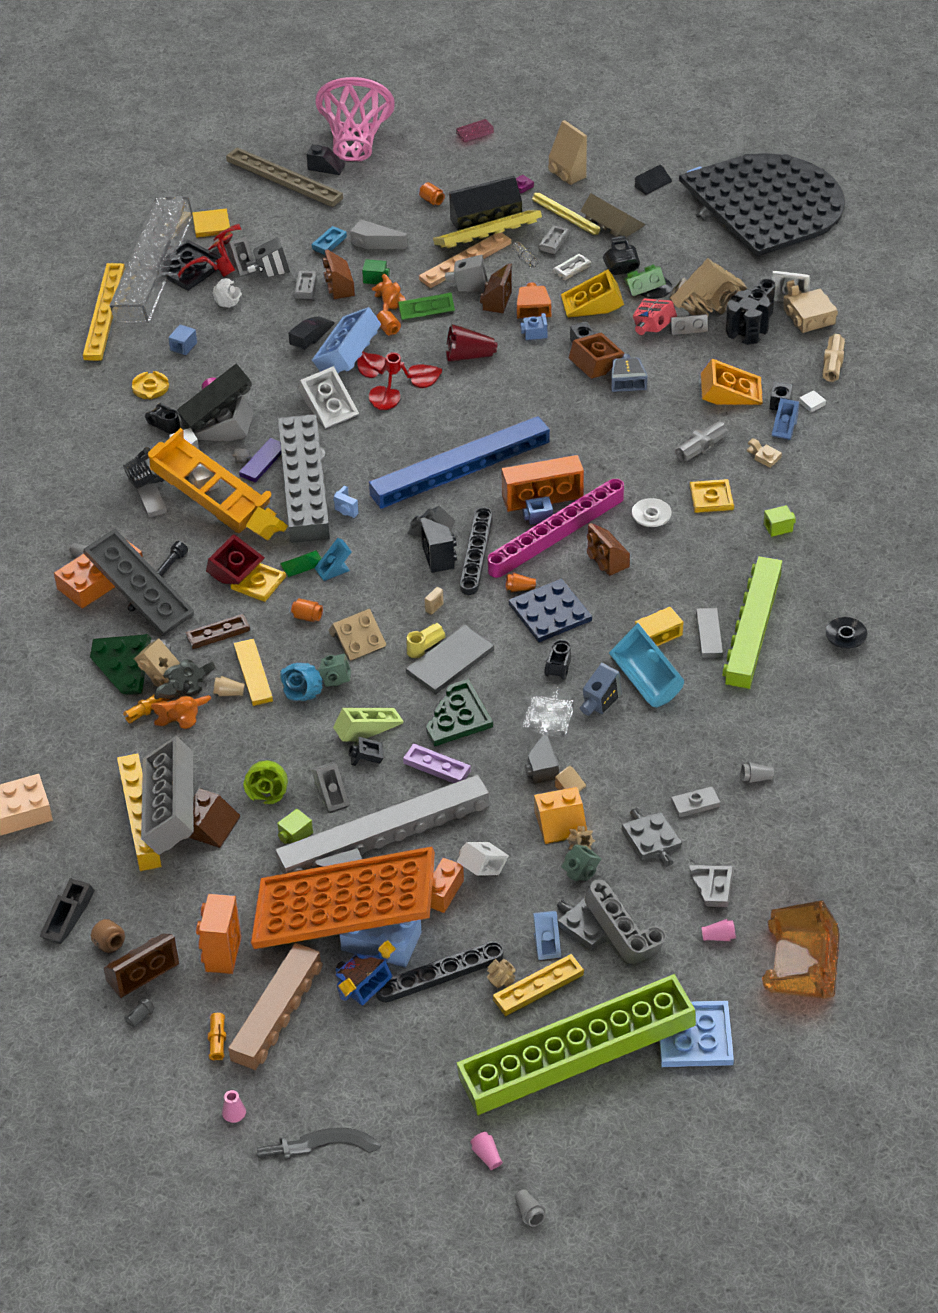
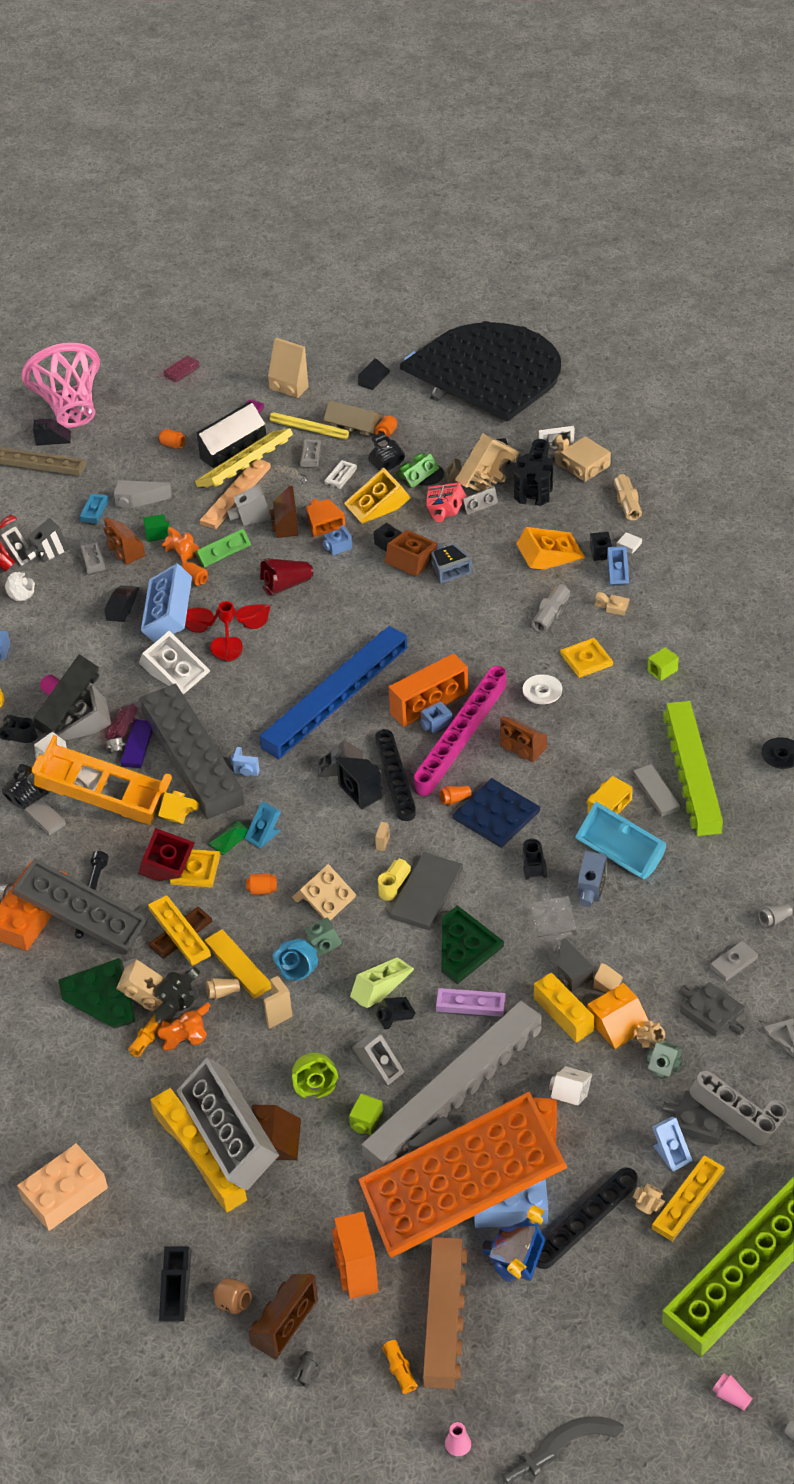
camera: 20 degrees left, 0 degrees up
none -> clear pink plate [105,704,138,740]
none -> yellow plate [148,895,211,966]
none -> tan panel [264,976,293,1029]
none -> orange brick [374,415,397,437]
none -> yellow brick [534,972,594,1043]

